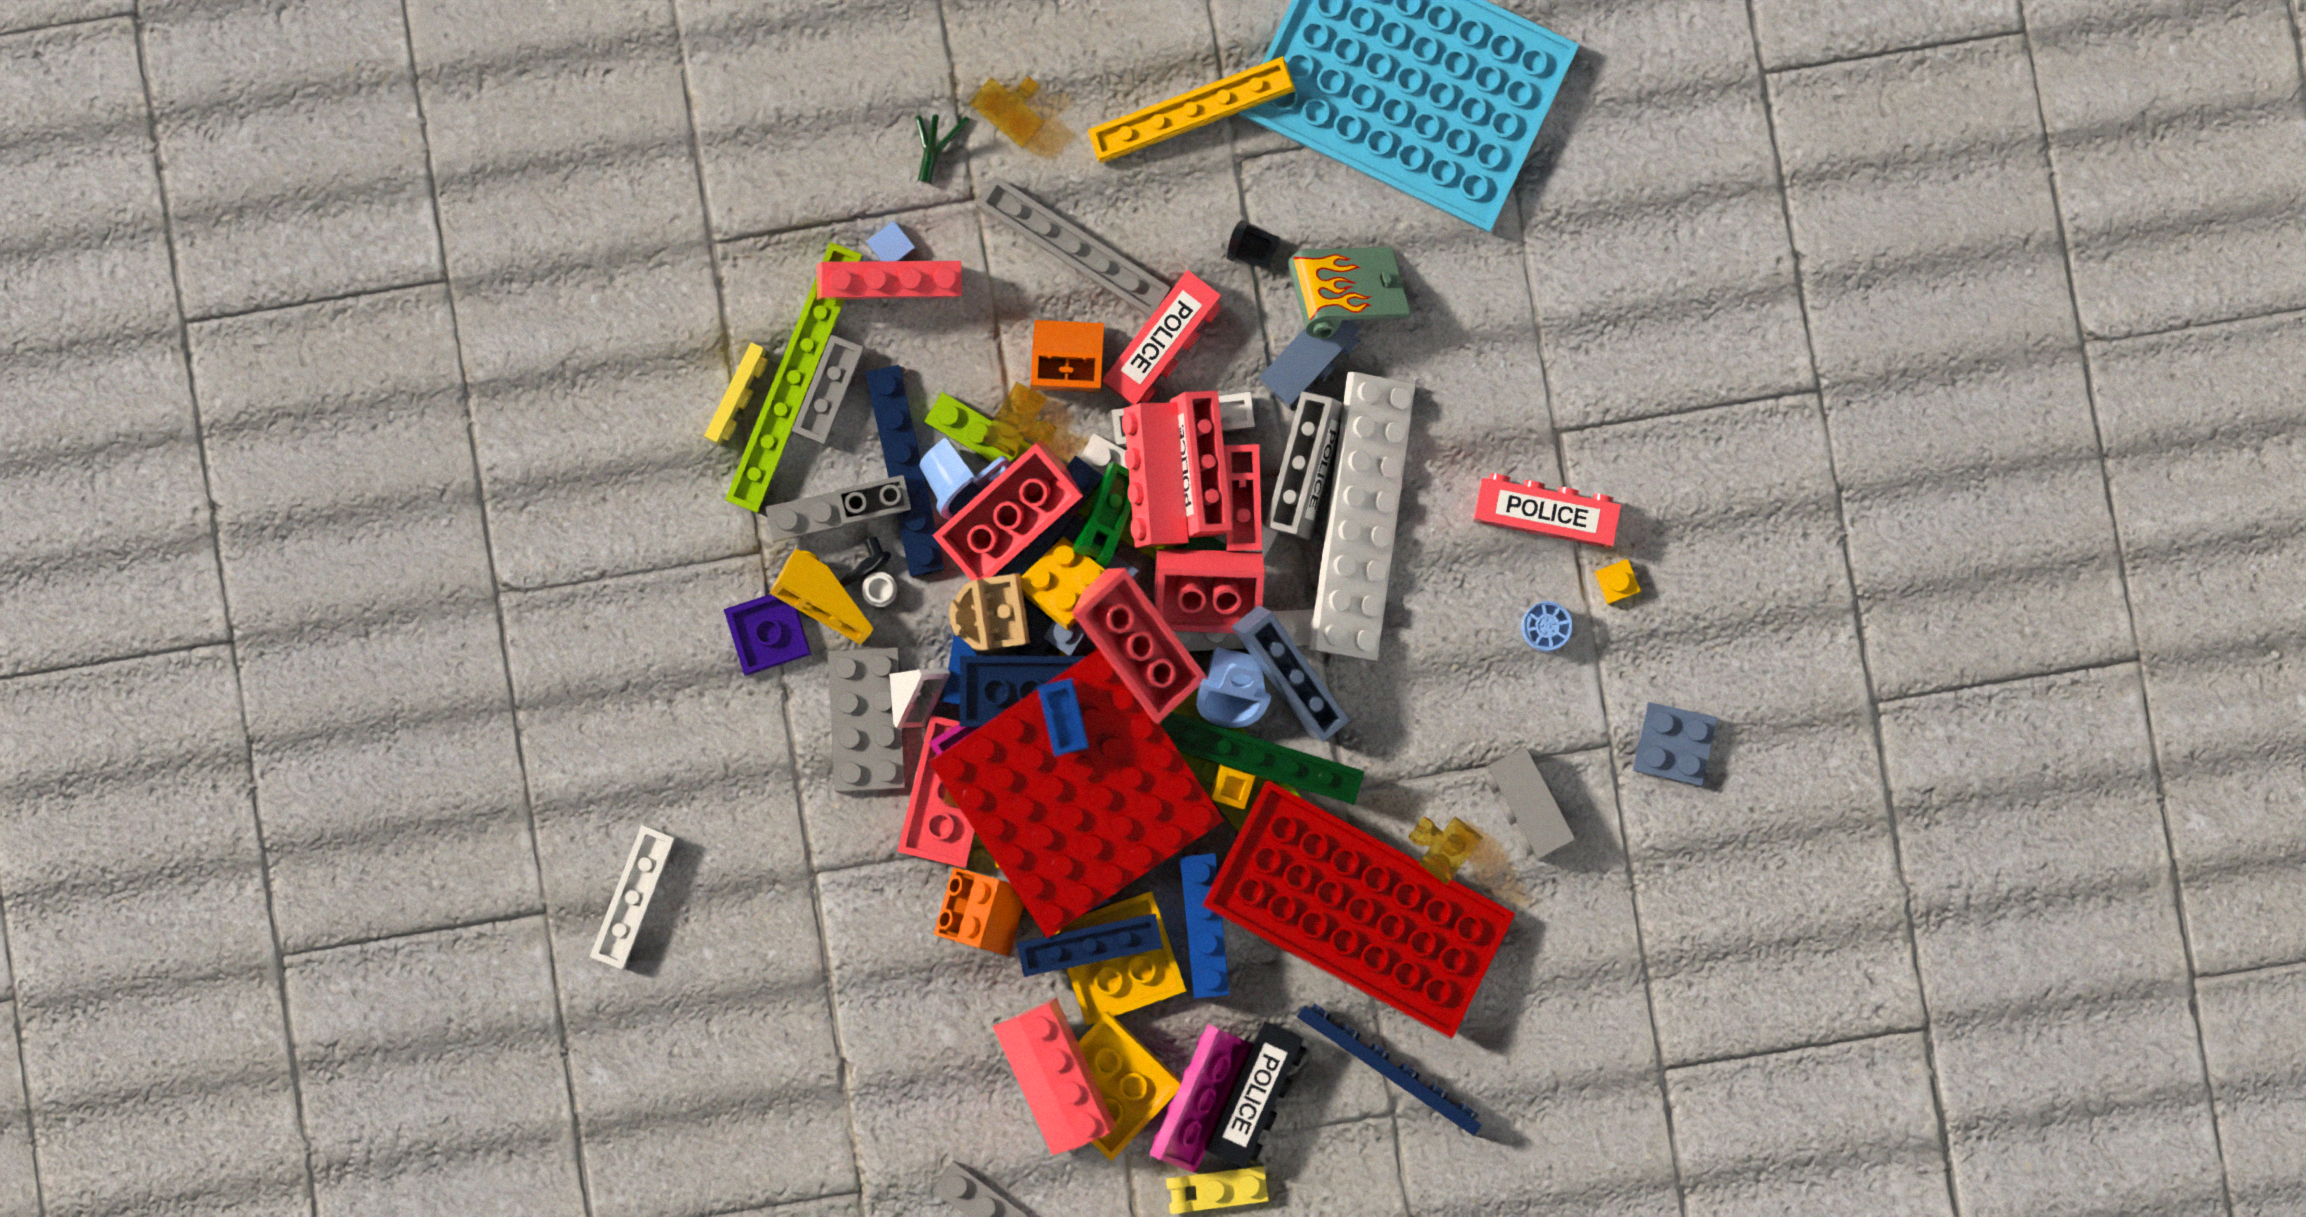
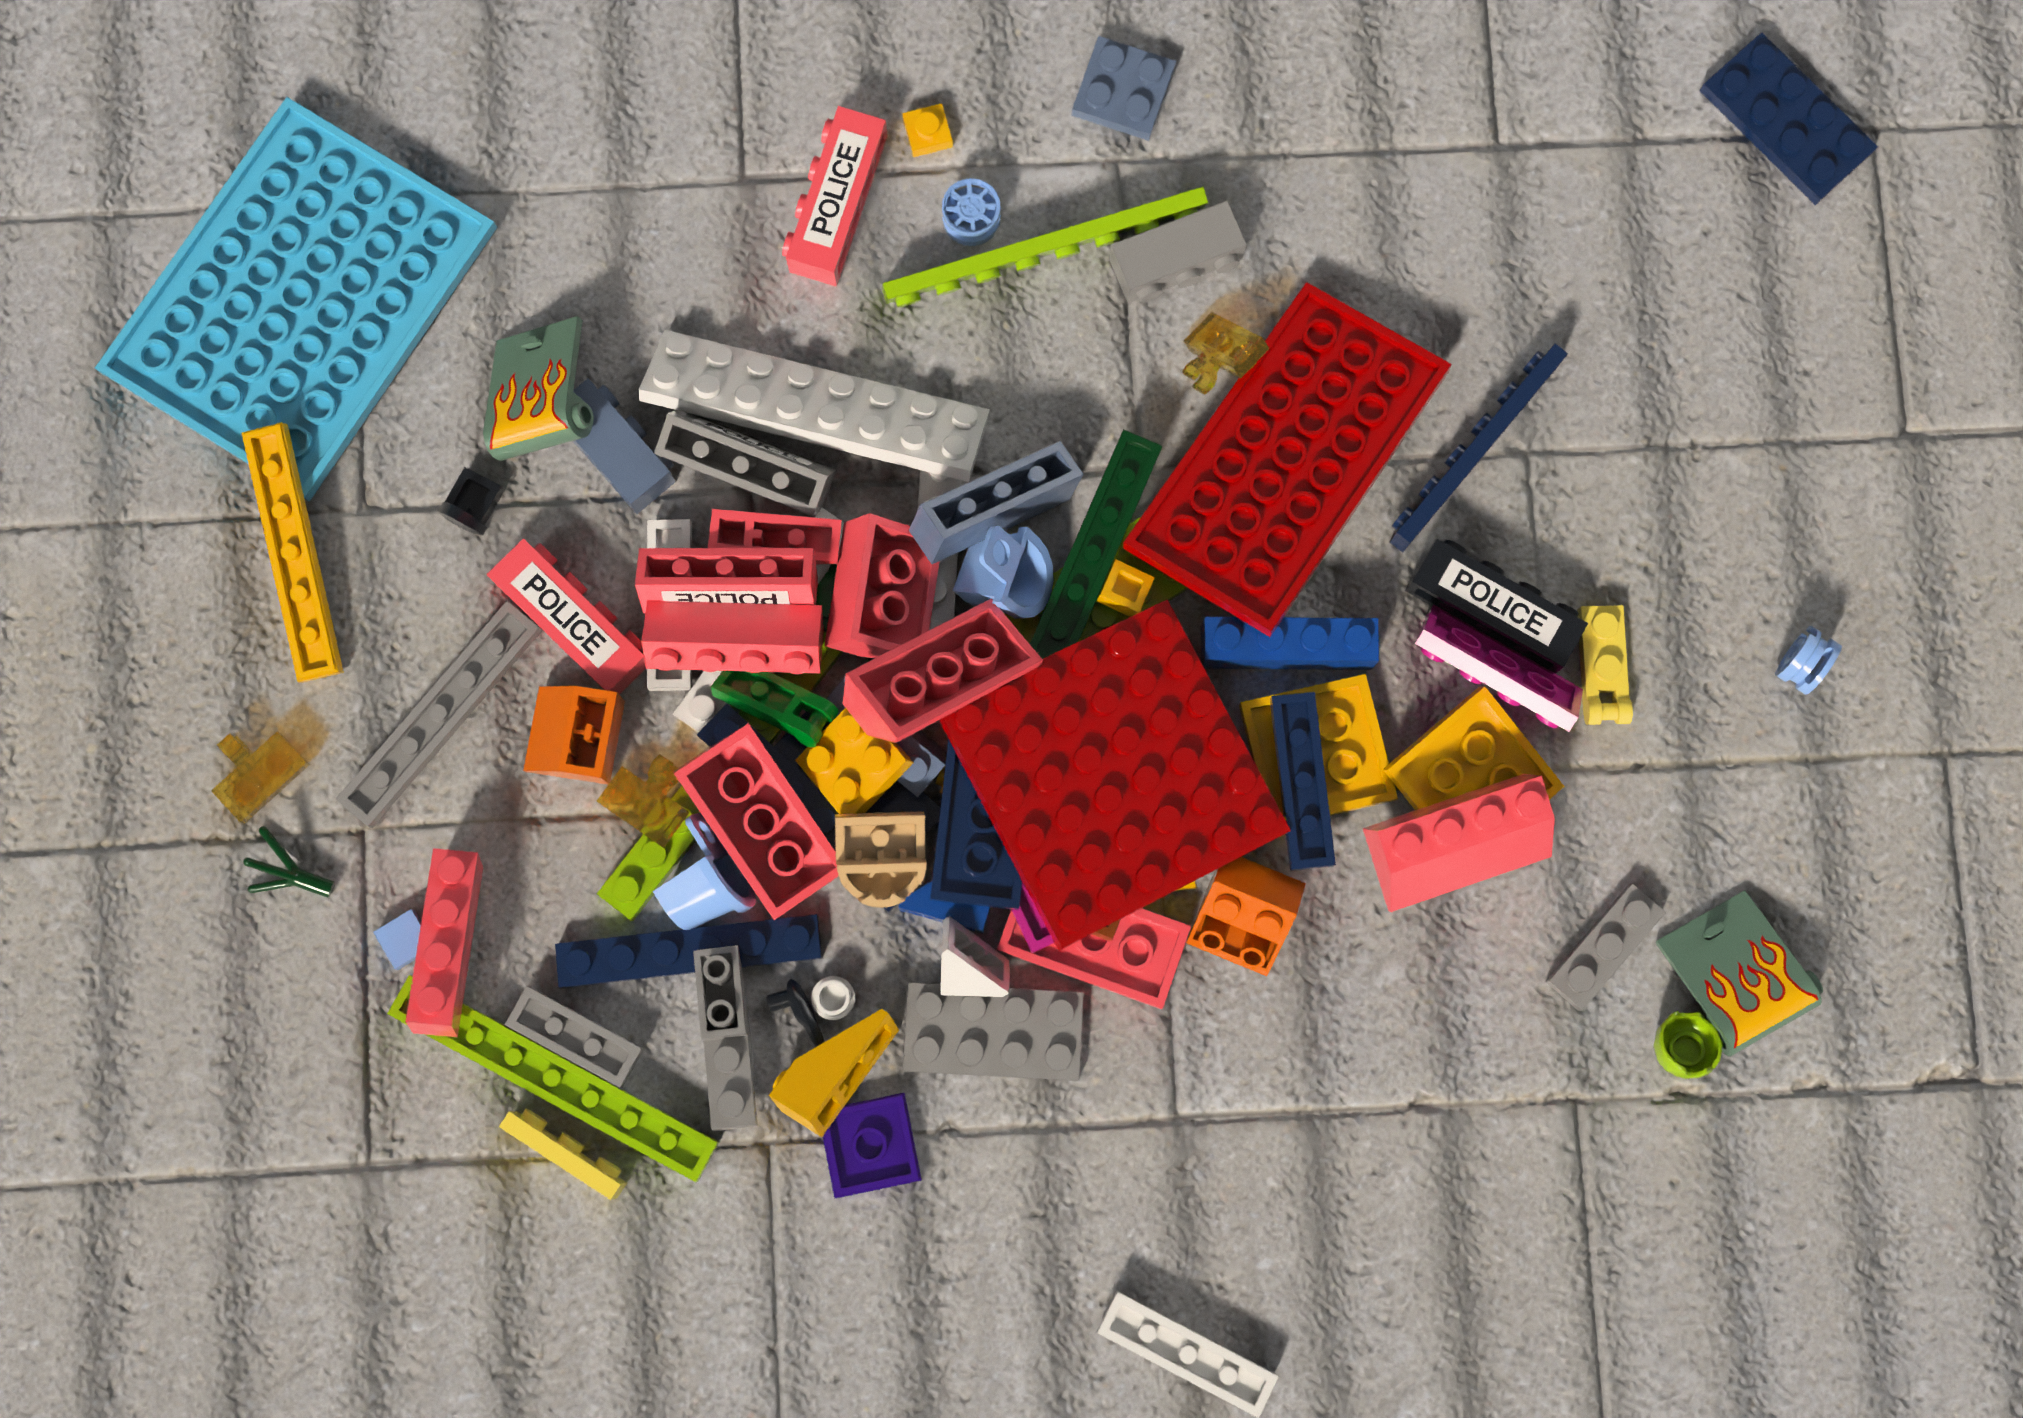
camera: 90 degrees left, 5 degrees down
blue plate [1037,678,1089,756] -> none
none -> lime plate [882,187,1208,308]

